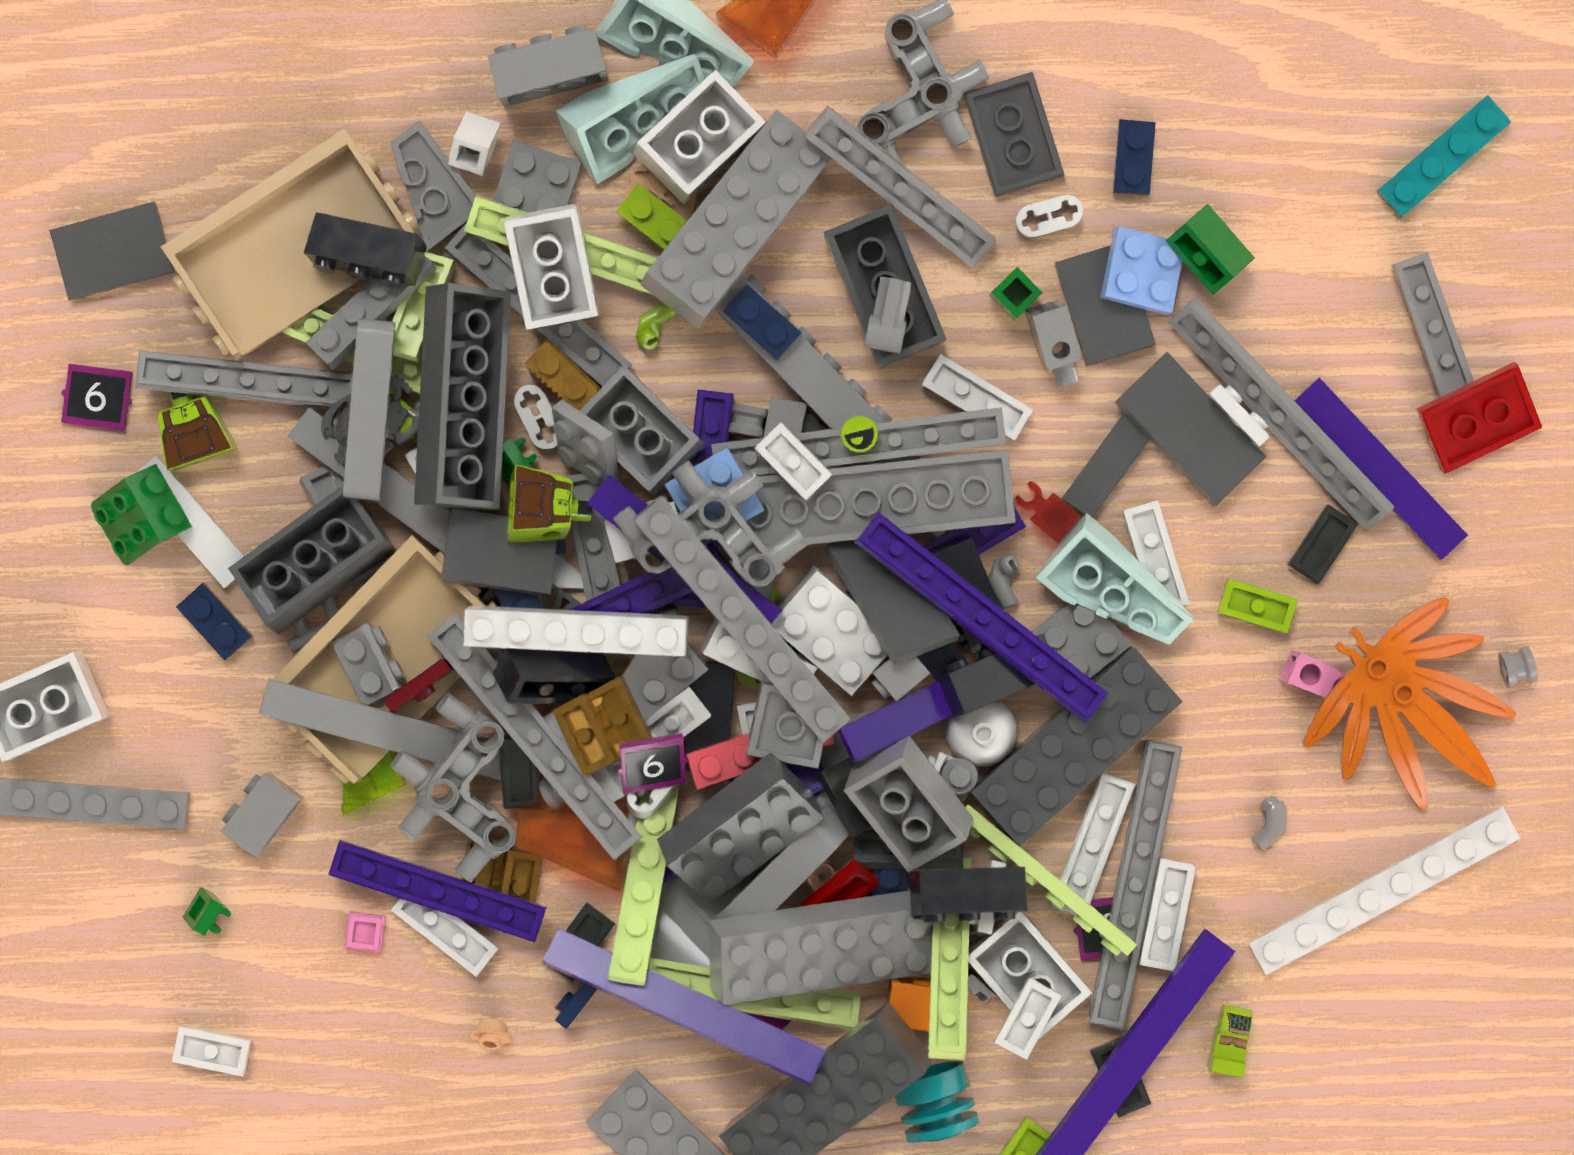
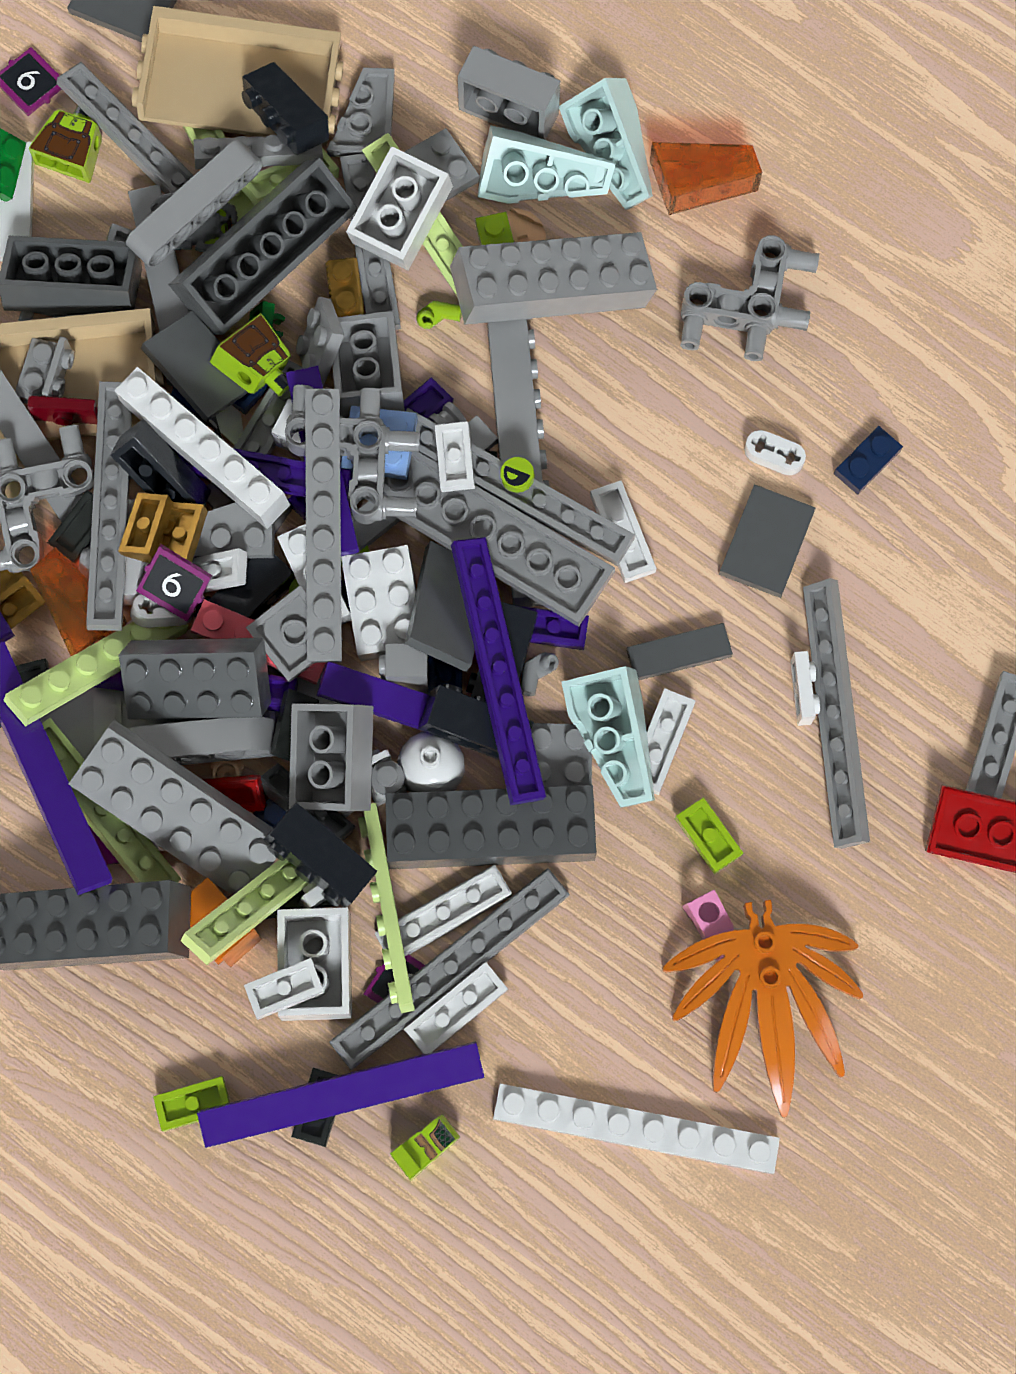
camera: 35 degrees right, 15 degrees down
white brick [448,111,500,176] -> none
white beam [514,385,557,450] -> none
white brick [633,70,766,205] -> none
dark blue plate [723,284,802,360] -> none
light grey plate [805,105,996,268] -> none
dark grey brick [824,204,947,369] -> none
light grey piece [864,277,911,354] -> none
teal wheel [895,1060,980,1143] -> none
dark grey tile [963,72,1065,198] -> none
light grey tile [968,970,996,1004] -> none
green brick [989,267,1043,321] -> none
clear red plate [1015,481,1082,544] -> none
light grey torso [1025,299,1082,387] -> none
light blue plate [1100,226,1182,315] -> none
dark grey tile [1115,352,1266,507] -> none
green brick [1165,204,1255,295] -> none
light grey arm [1251,796,1287,852] -> none
pearl dark grey tile [1287,504,1358,584] -> none
dark purple tile [1294,378,1468,560] -> none
light grey wheel [1498,646,1537,688] -> none

